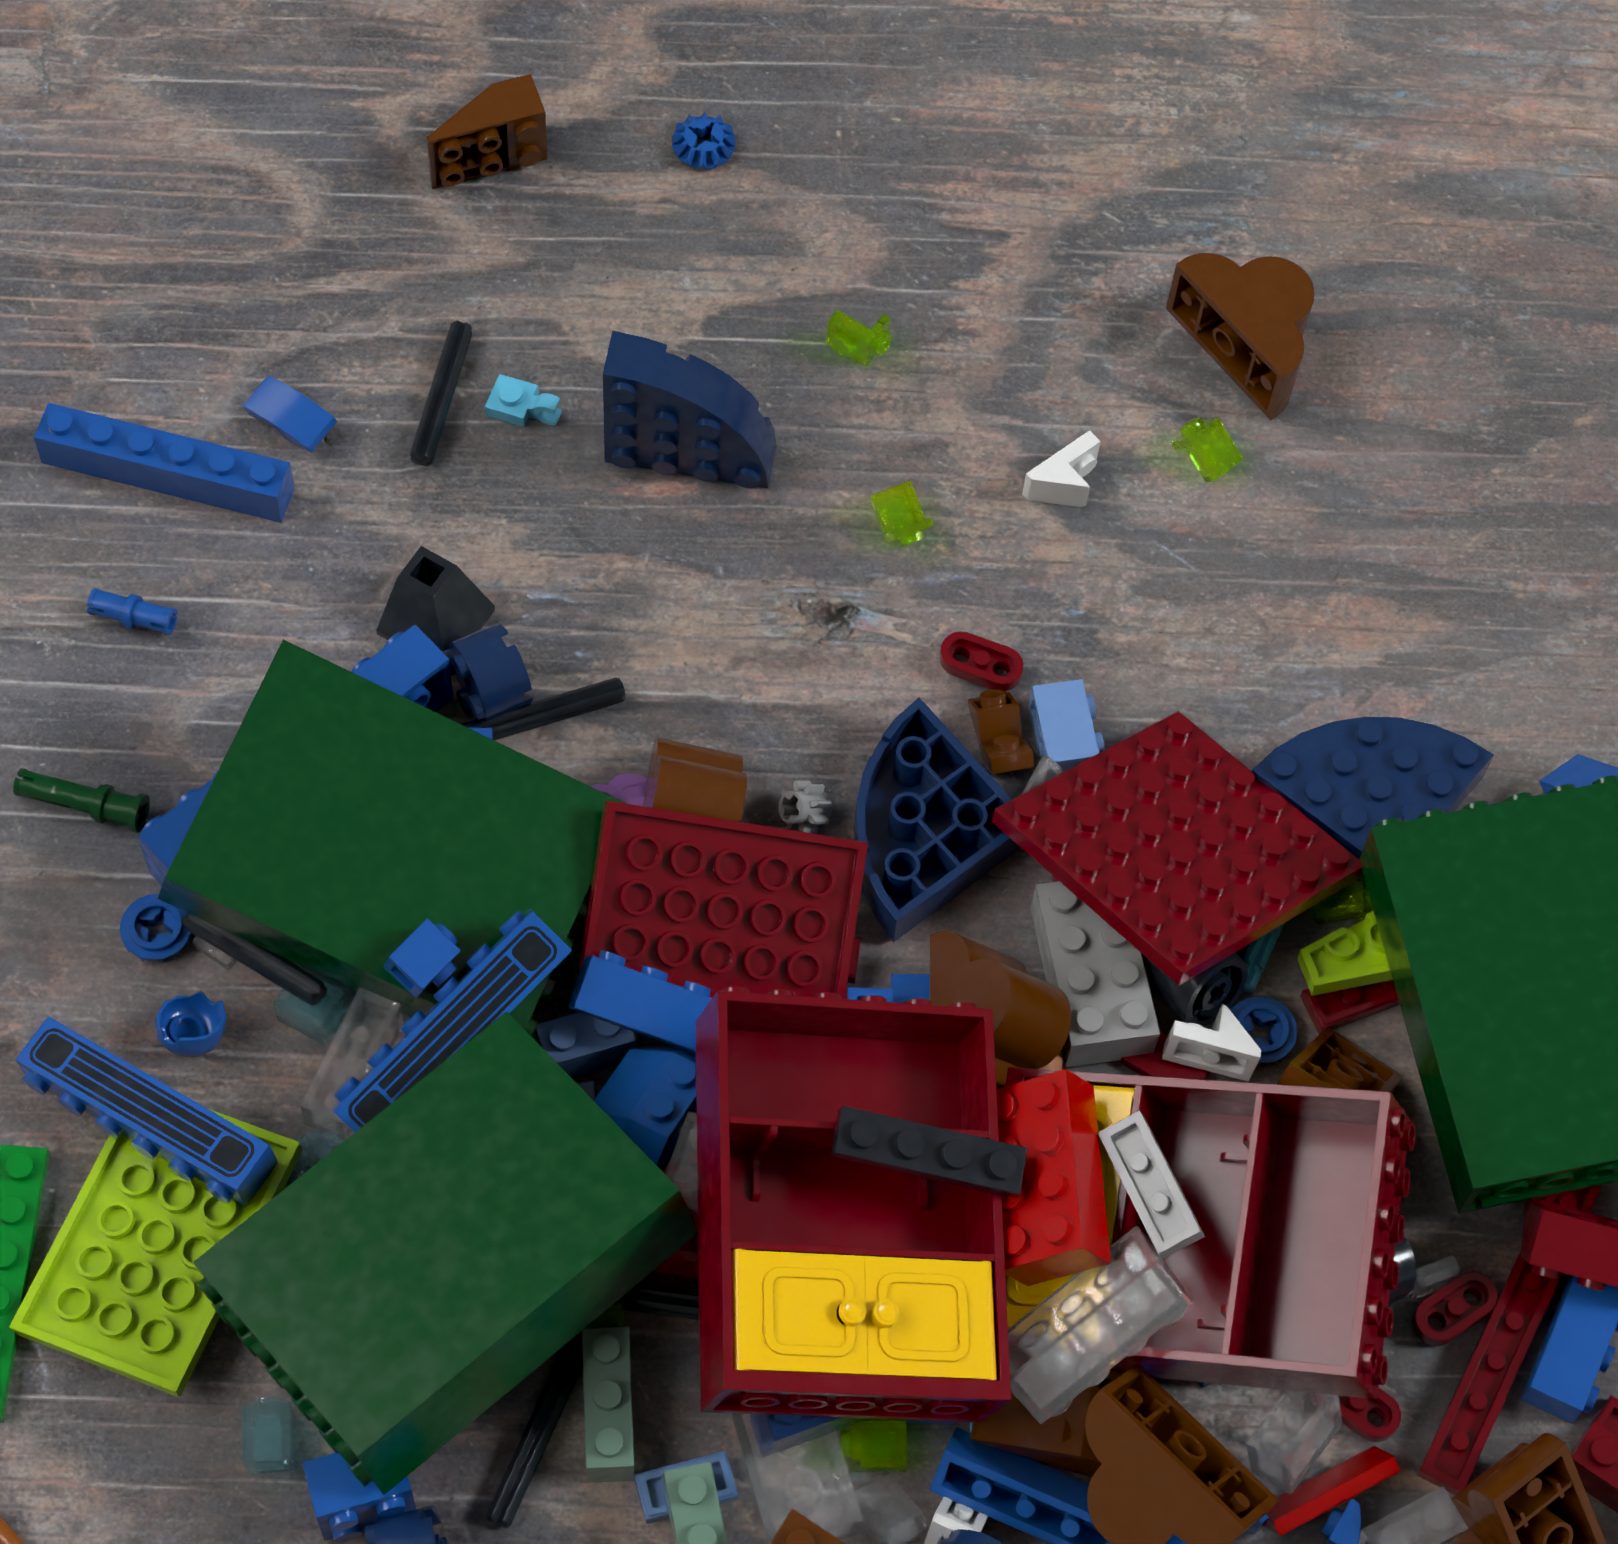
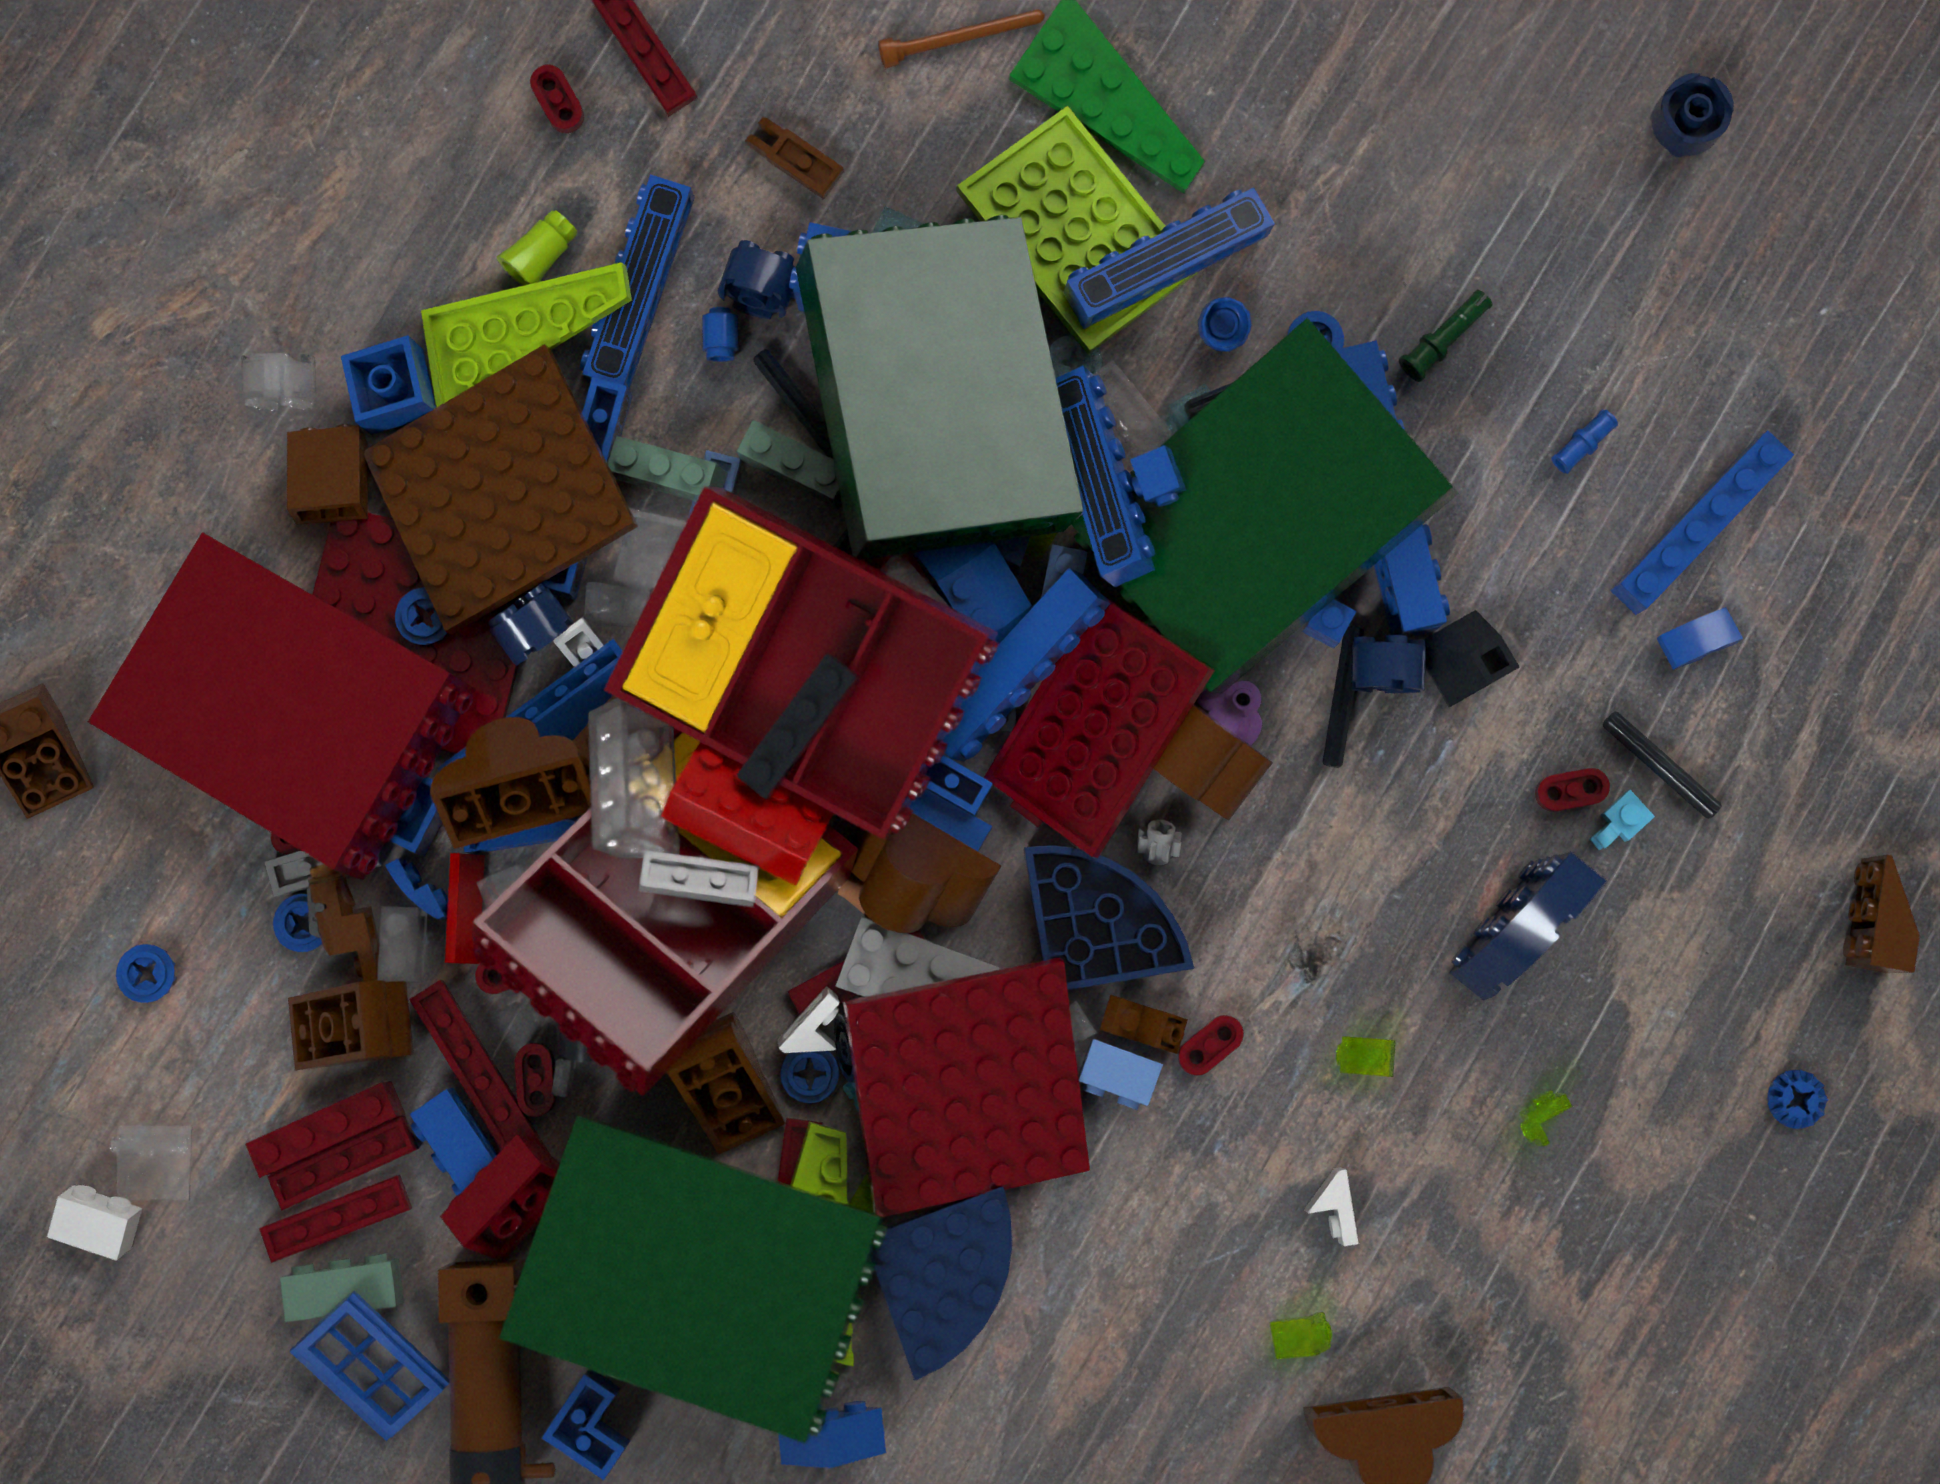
camera: 125 degrees right, 20 degrees up
none -> dark red plate [1535,768,1610,812]

